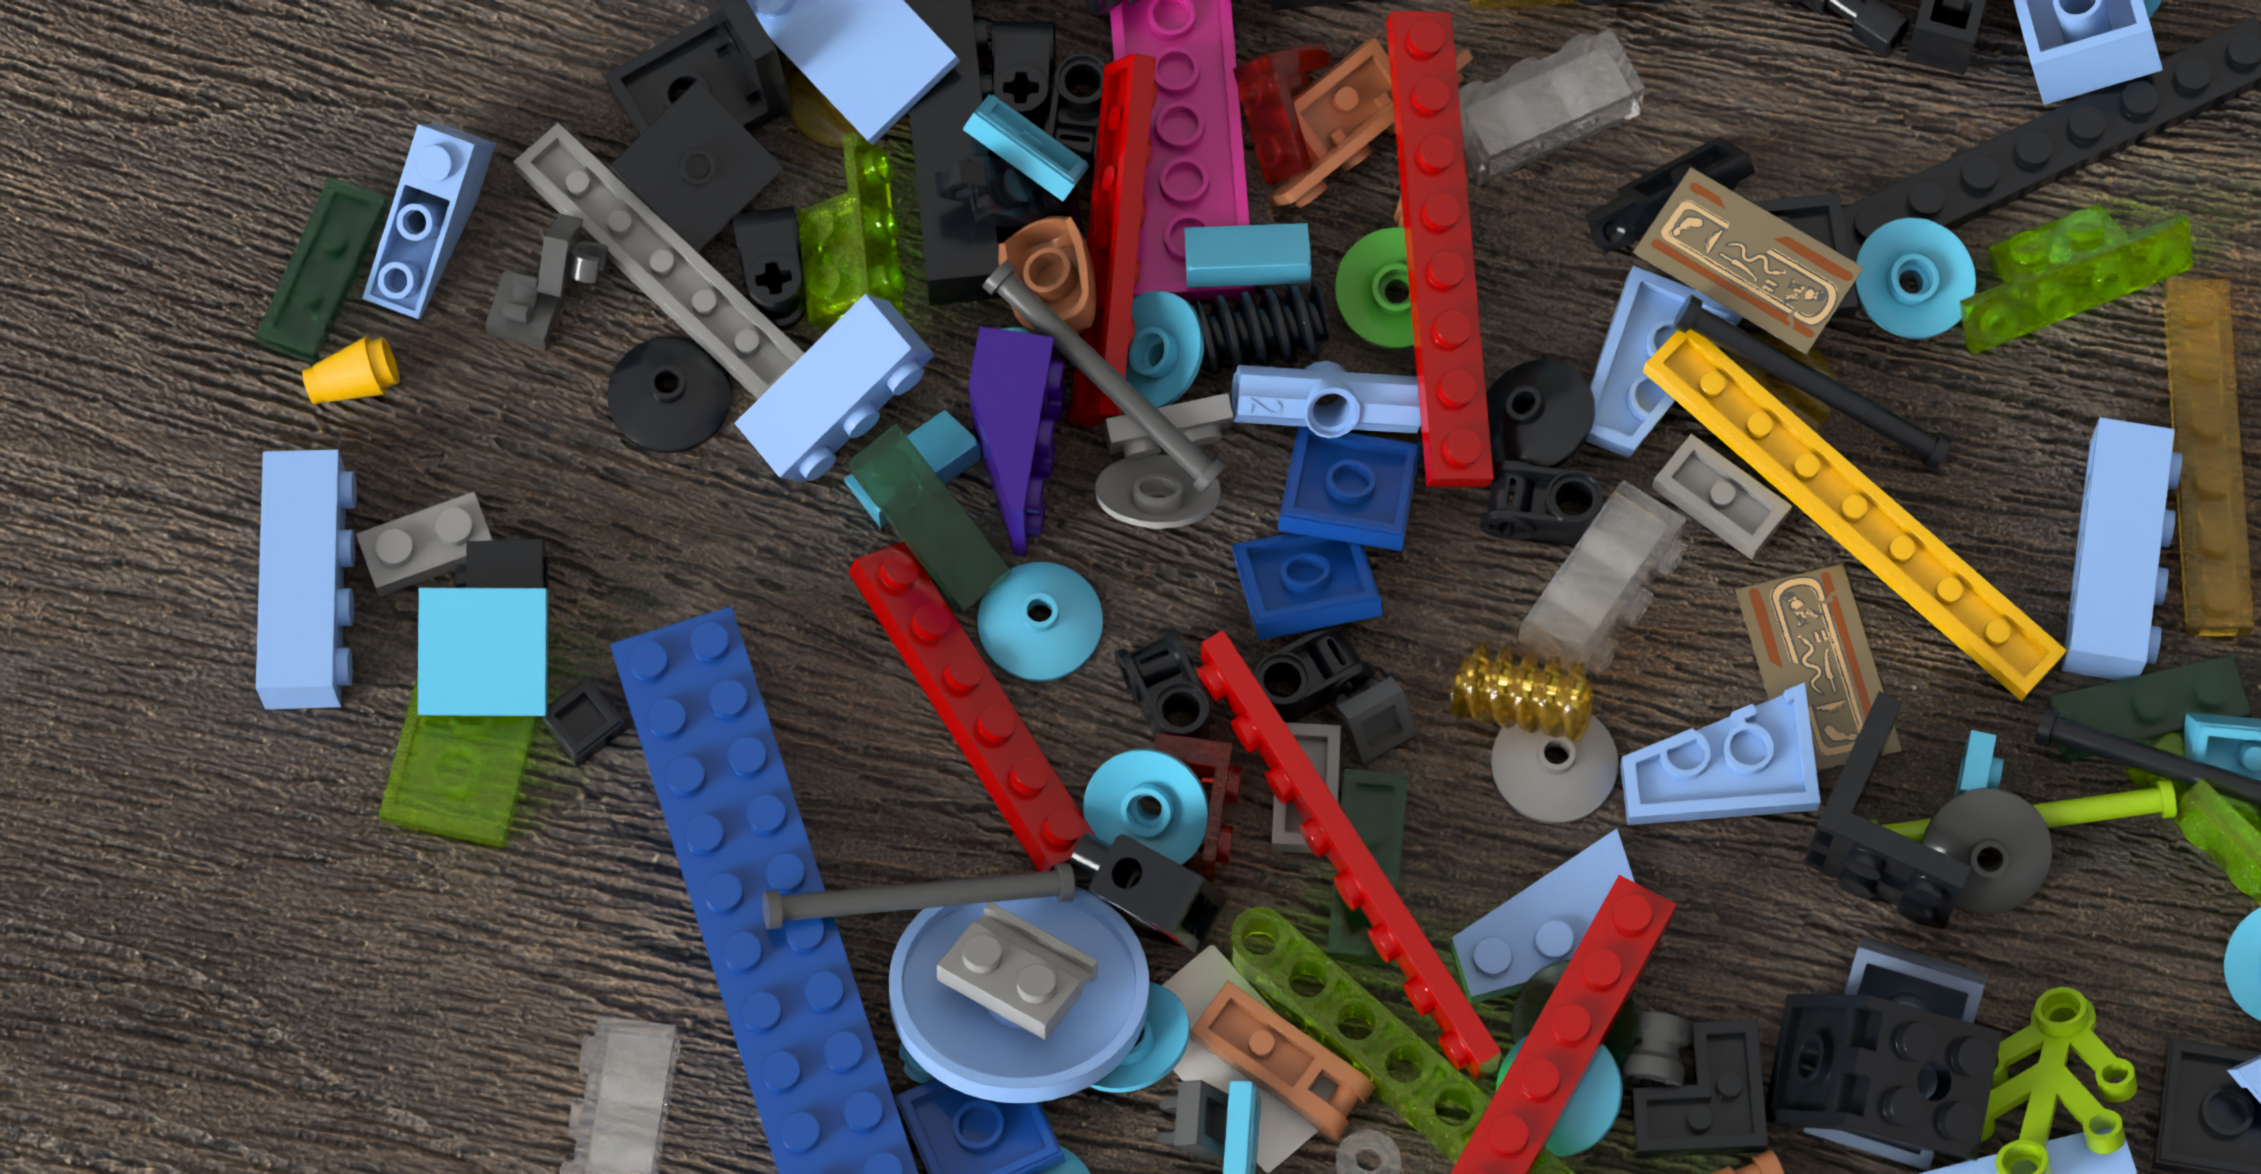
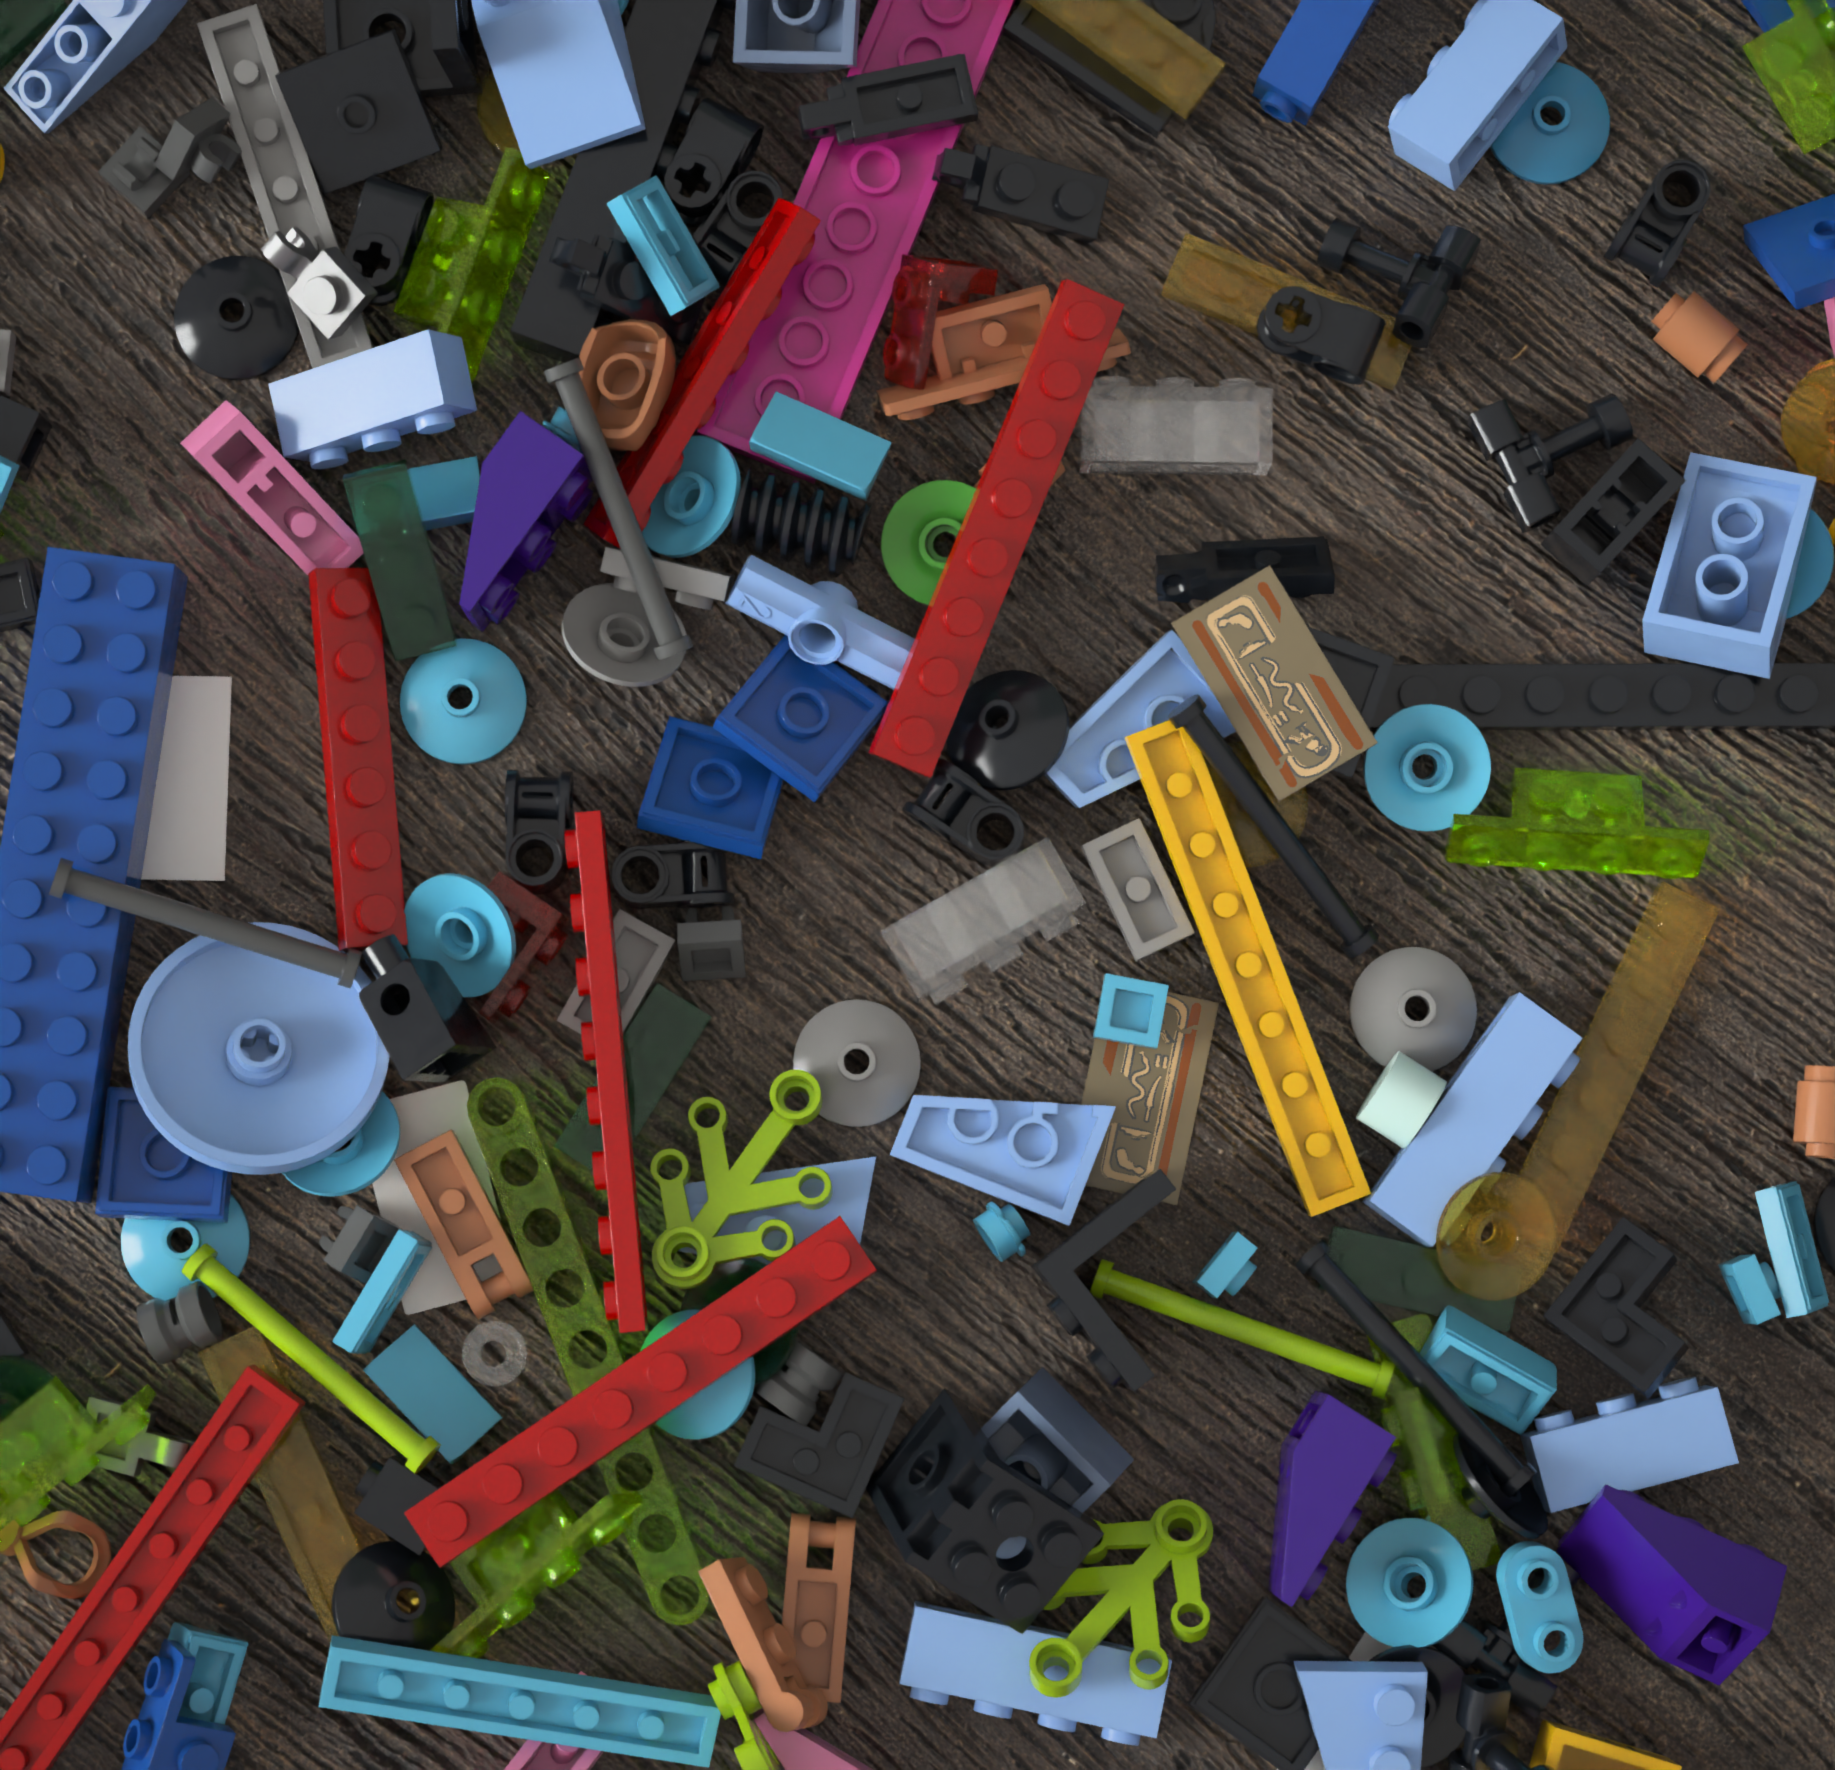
camera: 20 degrees right, 15 degrees up
light grey plate [937,902,1098,1040] -> none
clear yellow piece [1450,641,1593,742] -> none
dark grey dish [1922,788,2052,914] -> none
none -> white sticker [141,676,232,881]
none -> bright pink slope [180,400,369,576]
none -> plate [261,227,378,340]
none -> lime plant [650,1069,833,1289]
none -> medium azure plate [973,1201,1030,1262]
none -> medium azure plate [1093,973,1169,1049]
none -> dark purple slope [1268,1391,1397,1607]
none -> light grey dish [1349,947,1477,1071]
none -> light aqua piece [1356,1051,1447,1149]
none -> clear yellow dish [1436,1172,1557,1301]

